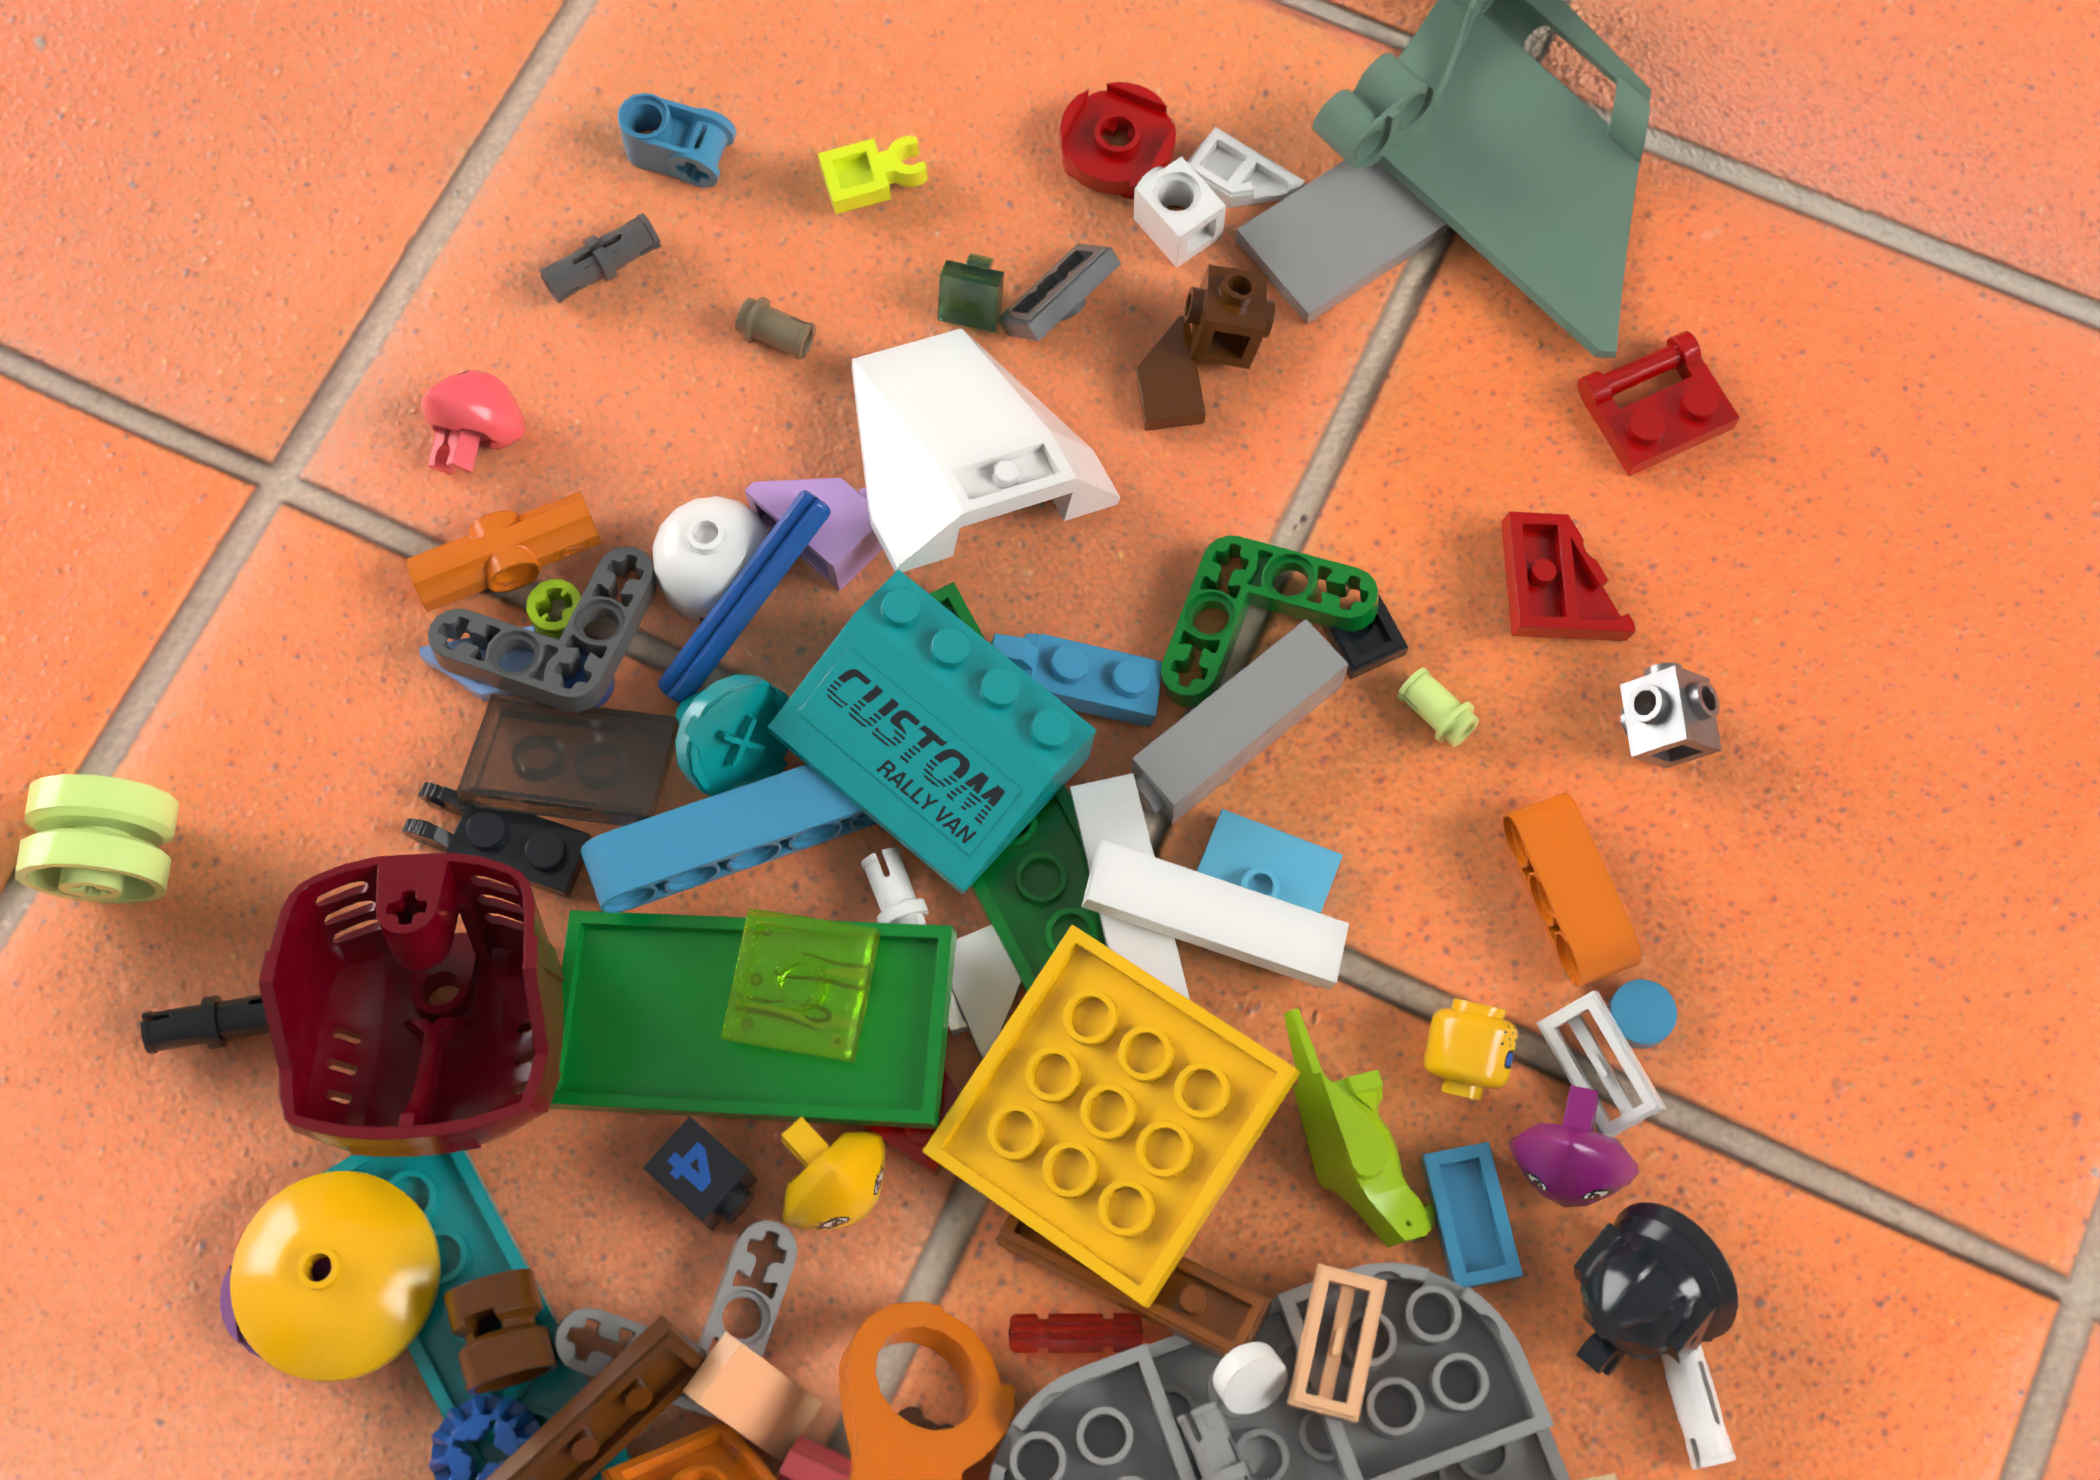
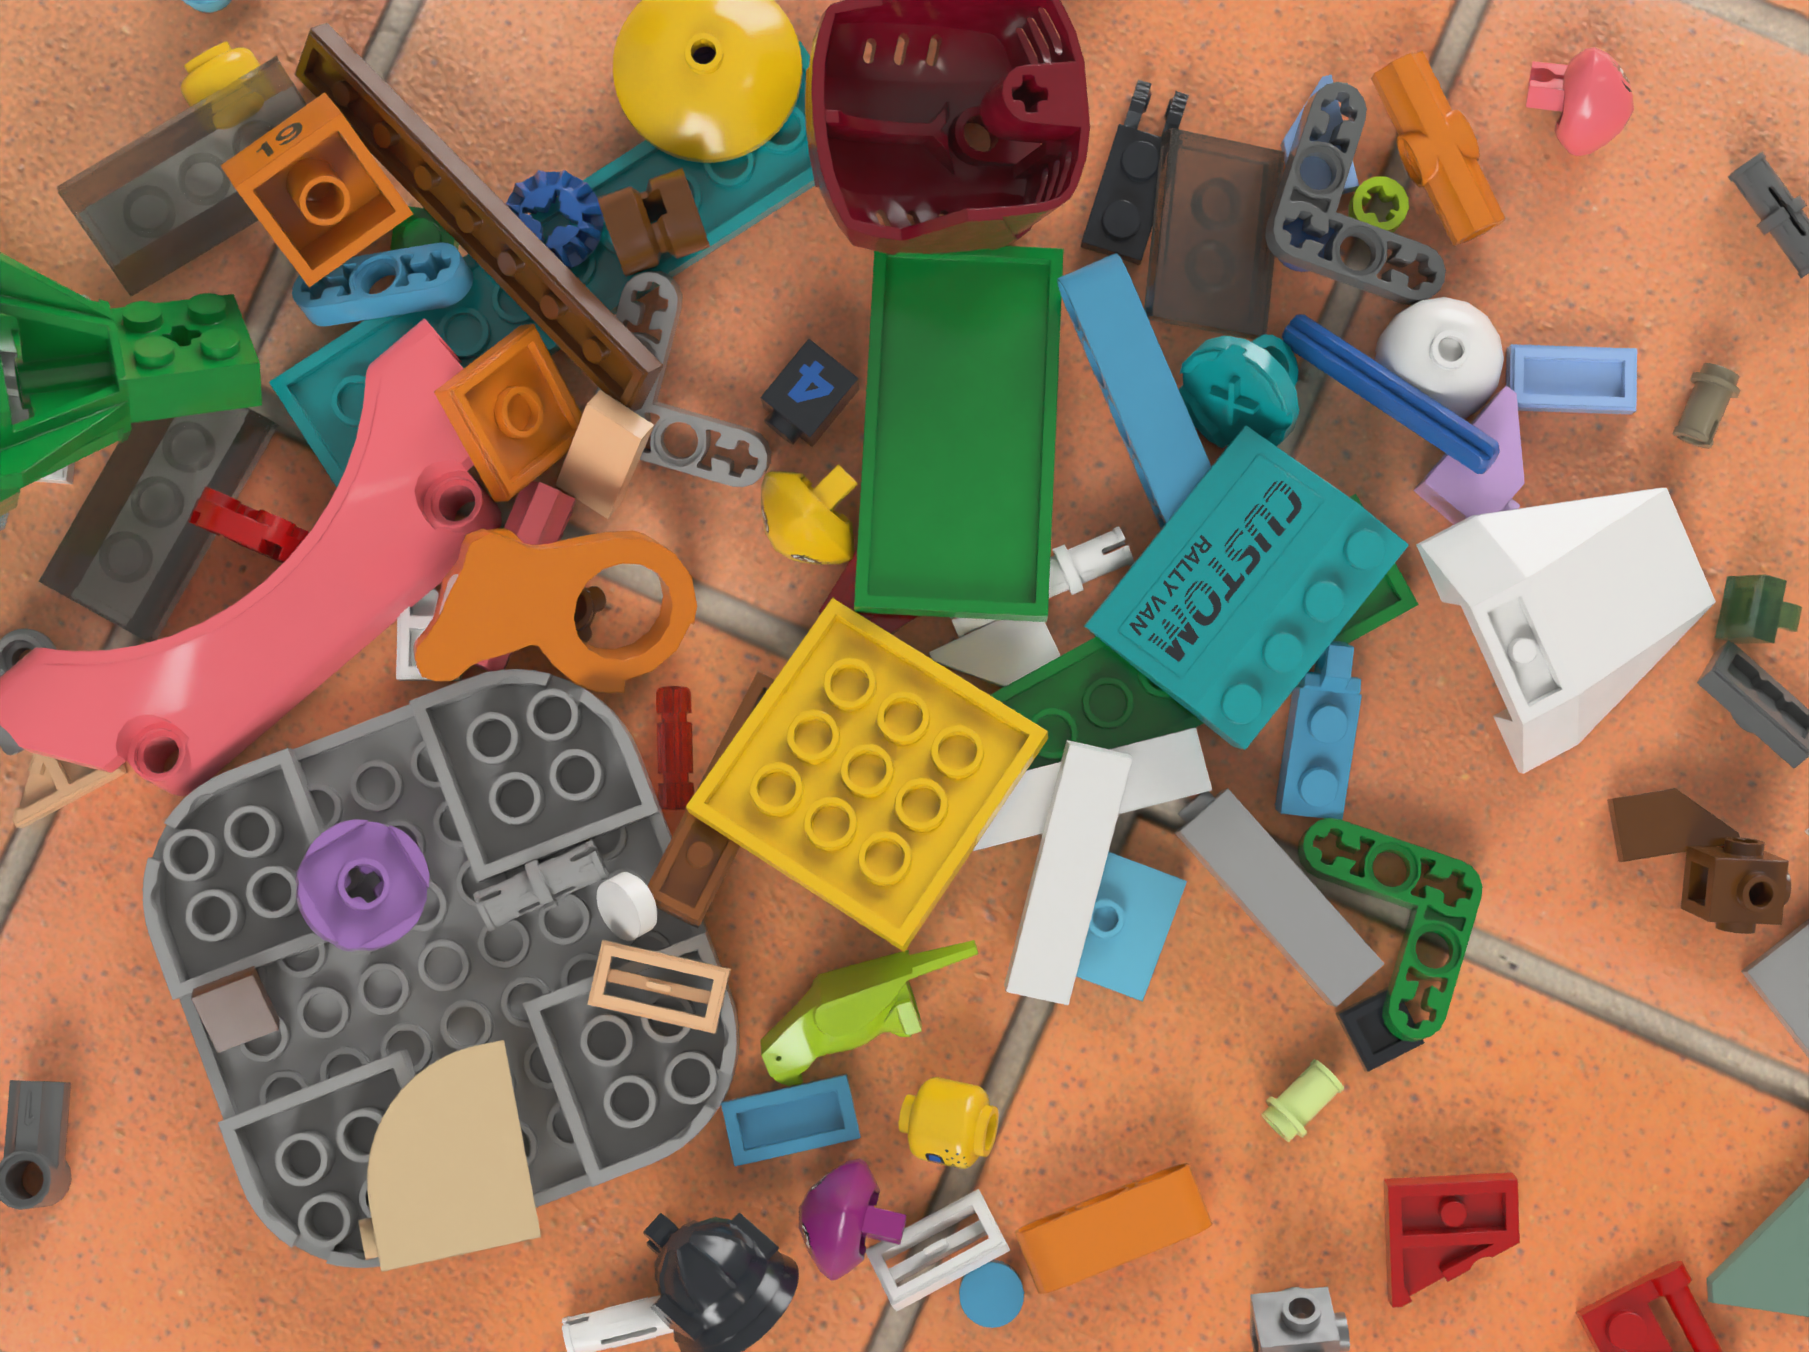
camera: 90 degrees right, 15 degrees up
clear neon green tile [721,908,881,1063] -> none
none -> light blue tile [1506,344,1637,415]

